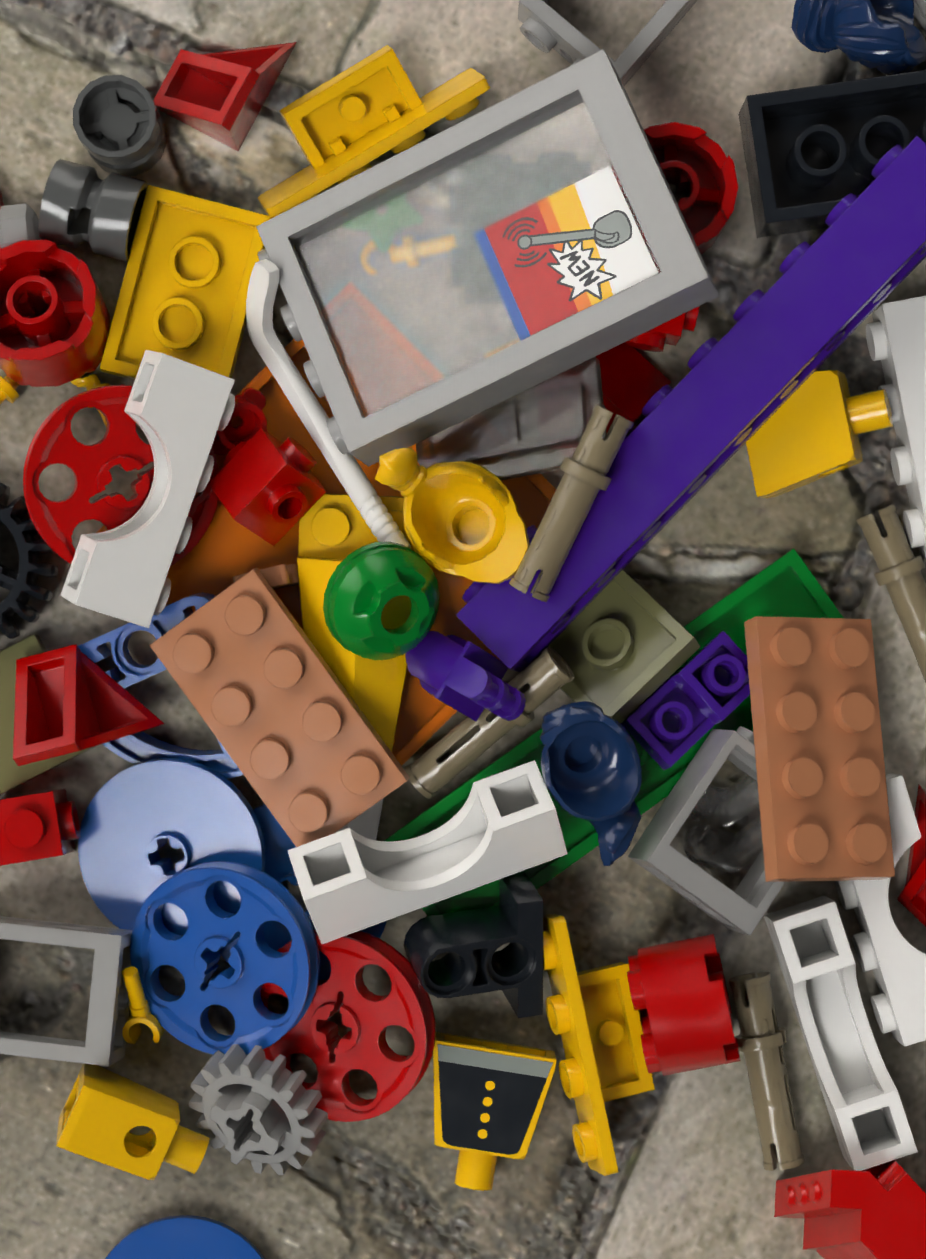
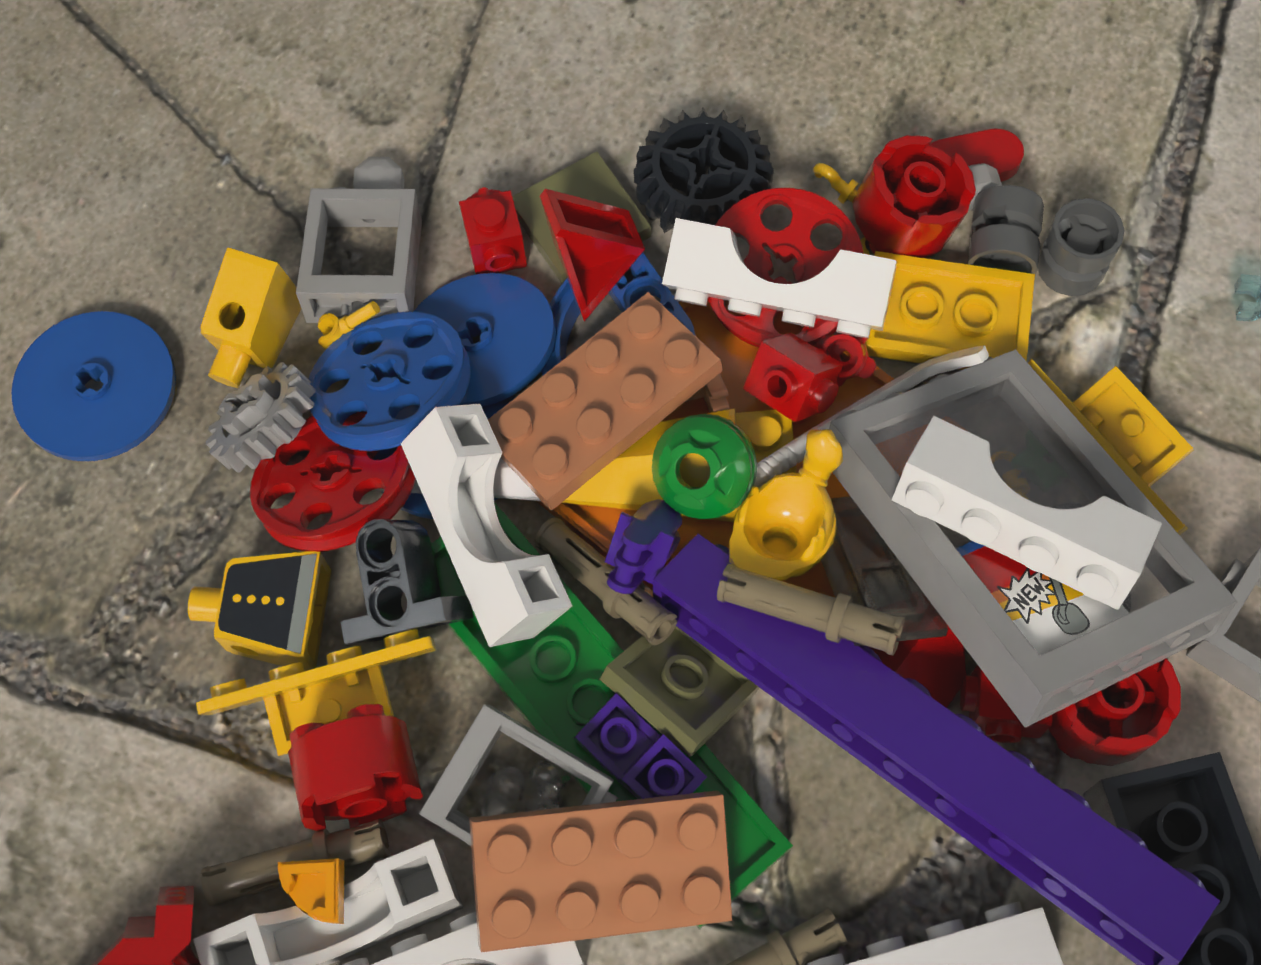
camera: 85 degrees right, 20 degrees down
red slope [153,42,297,151] -> none
dark blue hair [539,701,642,866] -> none
yellow torso [746,370,893,499] -> none
none -> light orange tile [278,858,344,924]
none -> white arch [892,416,1162,610]

